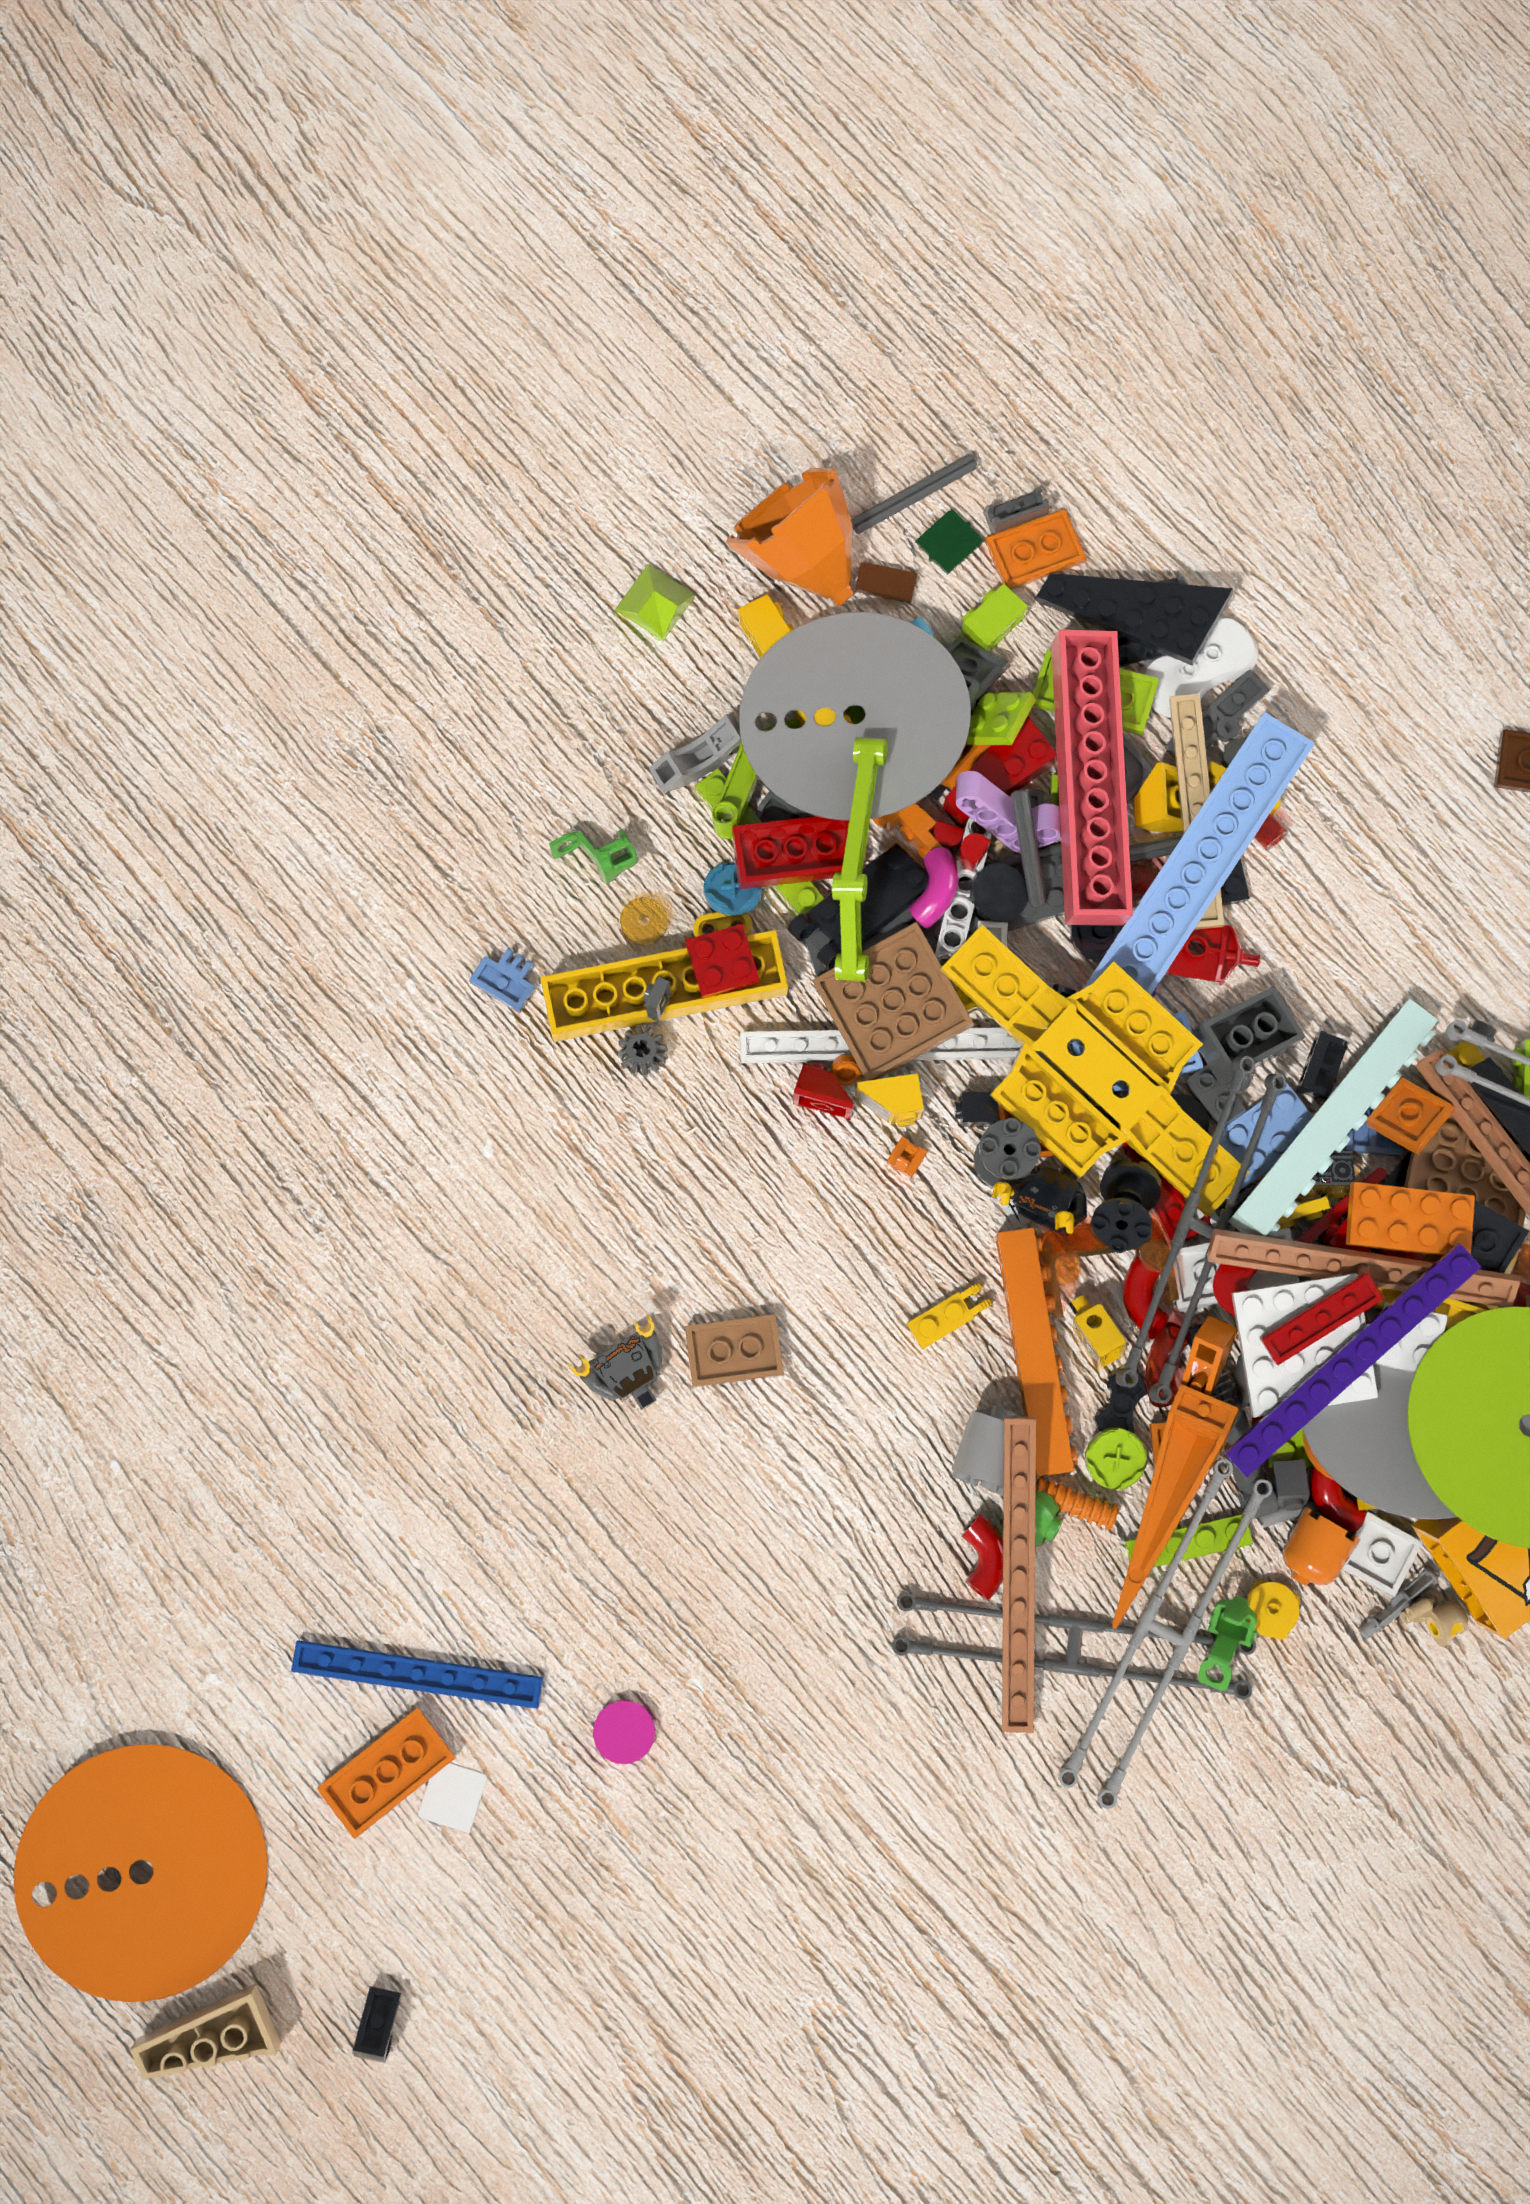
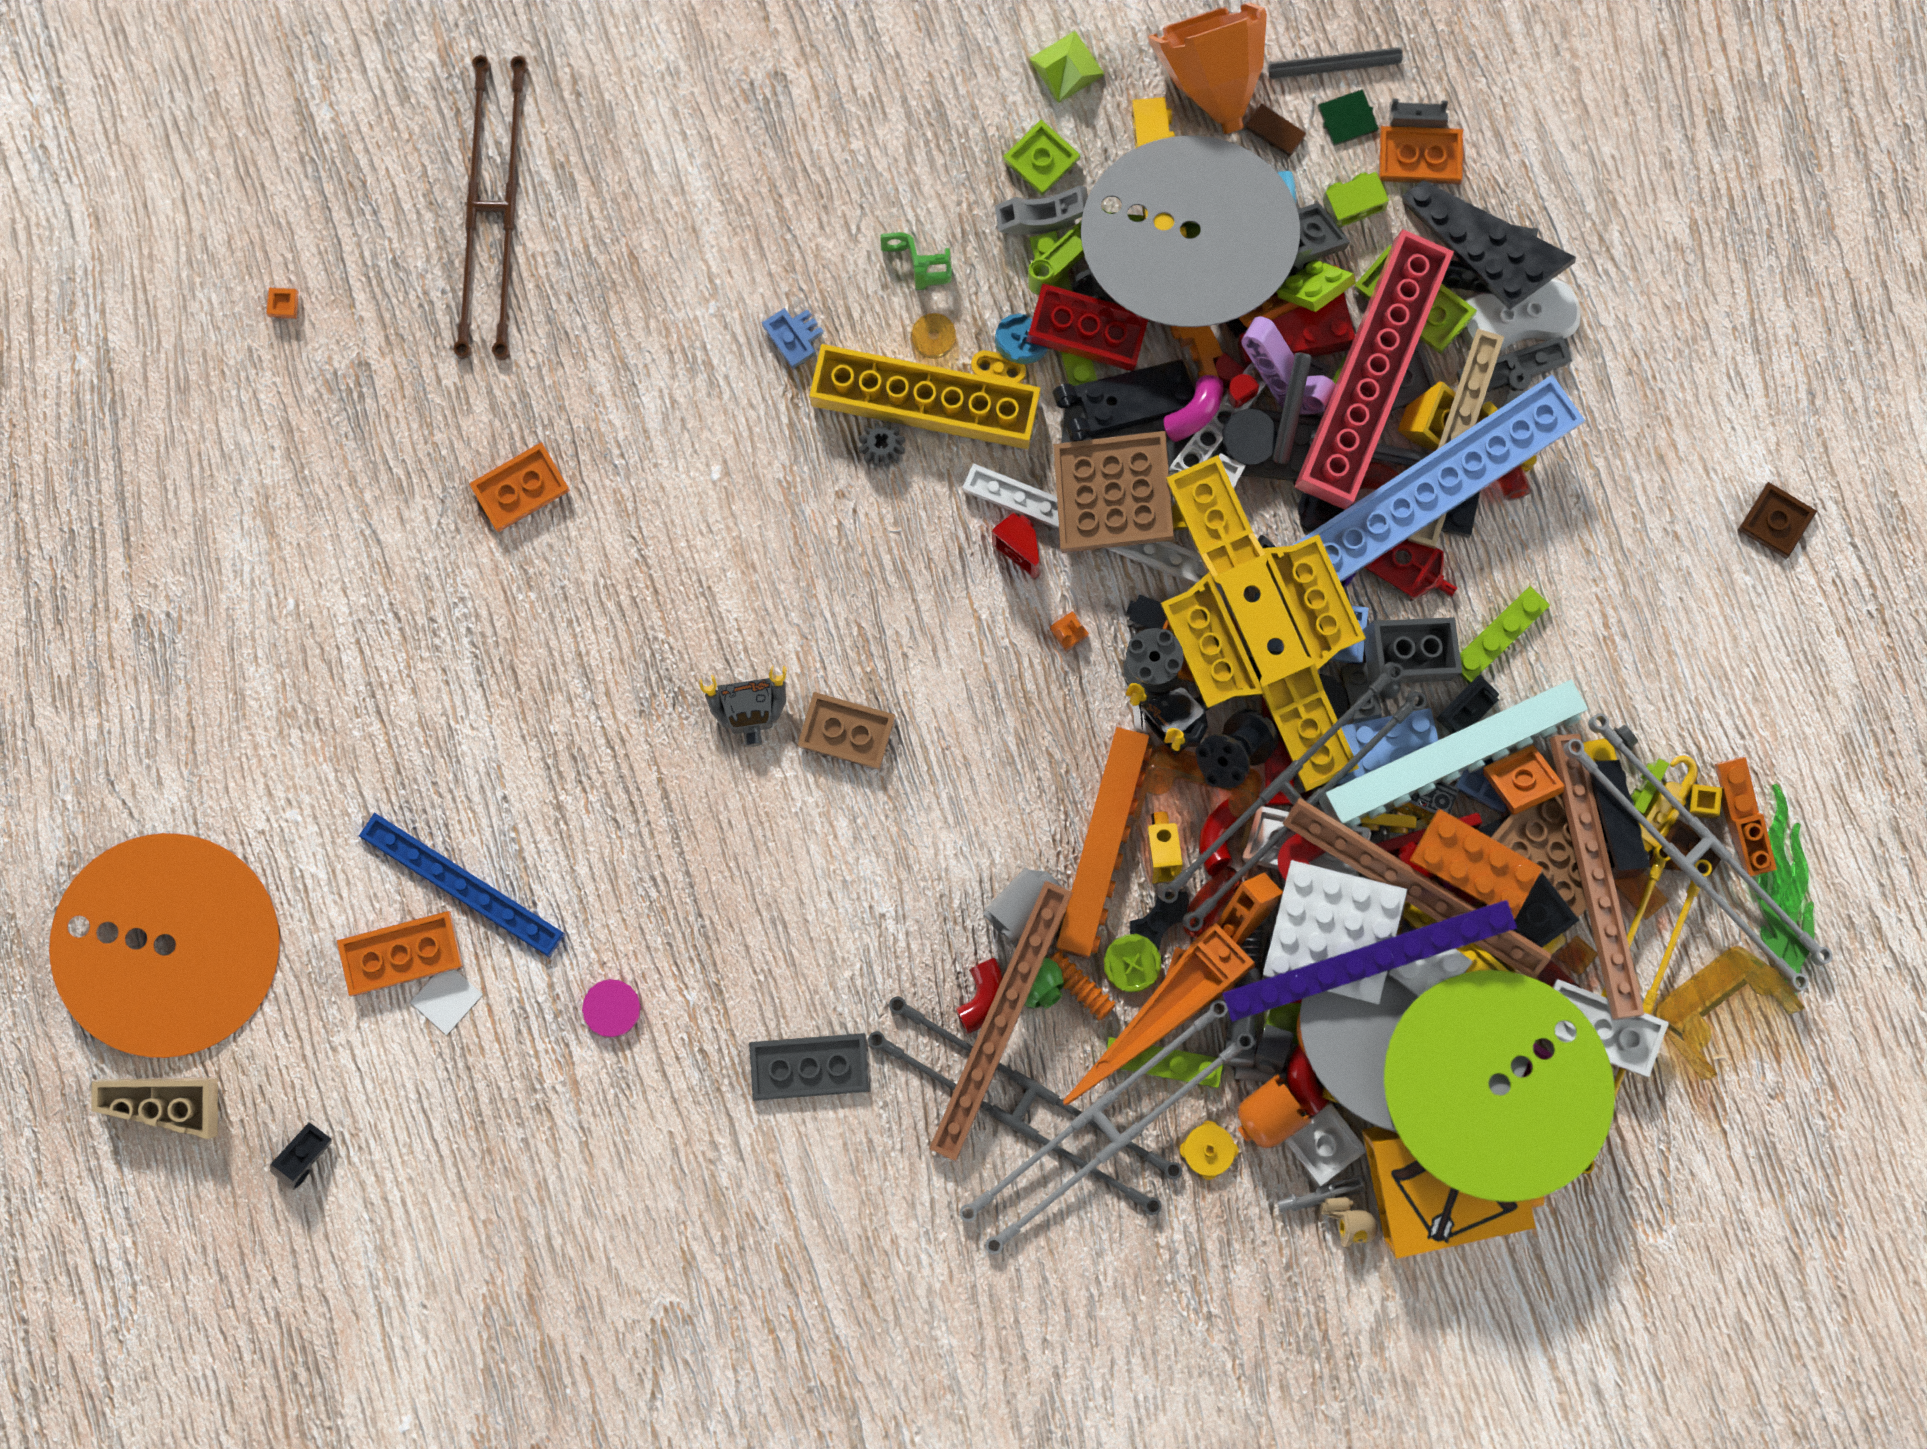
camera: 30 degrees right, 0 degrees up
dark grey plate [643,977,671,1022] -> none
red plate [685,924,760,999] -> none
orange tile [831,1055,861,1085] -> none
lime piece [832,737,888,982] -> none
yellow slope [855,1073,924,1127] -> none
yellow hinge [906,1282,993,1350] -> none
bright green piece [1198,1596,1257,1691] -> none
red tile [1259,1271,1385,1366] -> none
none -> reddish brown bar [453,55,528,360]
none -> orange plate [469,442,570,533]
none -> dark grey tile [749,1033,869,1101]
none -> lime plate [1003,119,1081,196]
none -> lime plate [1460,586,1550,684]

